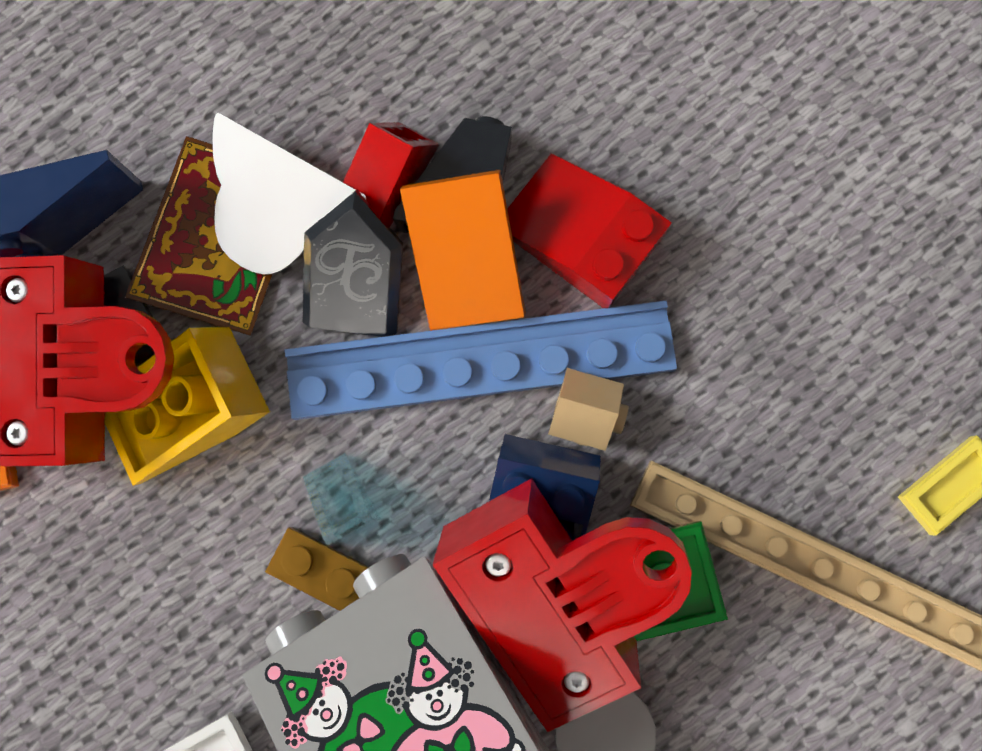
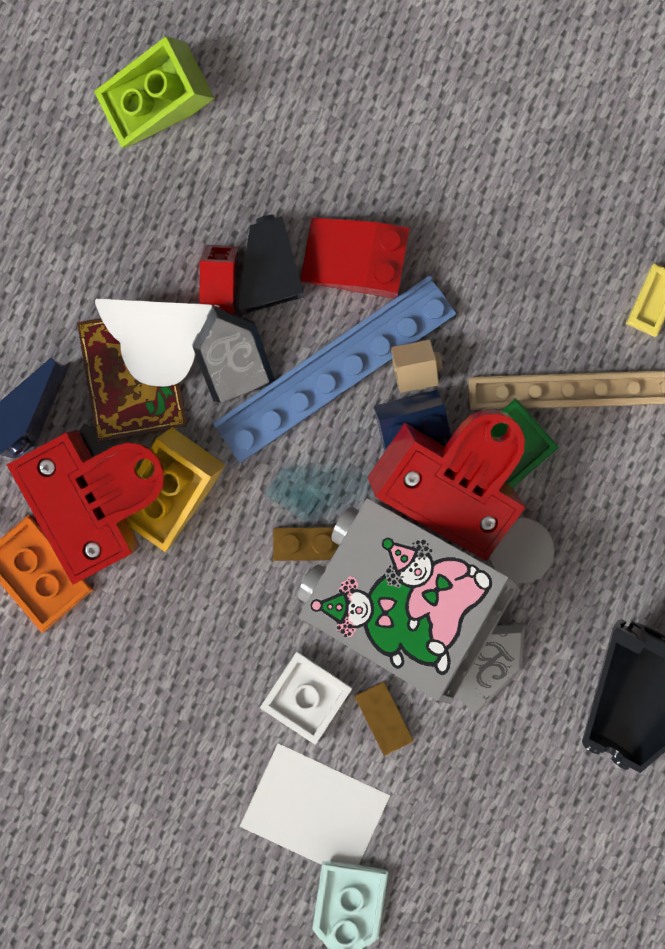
camera: 35 degrees left, 5 degrees up
orange tile [400,170,526,331] -> none

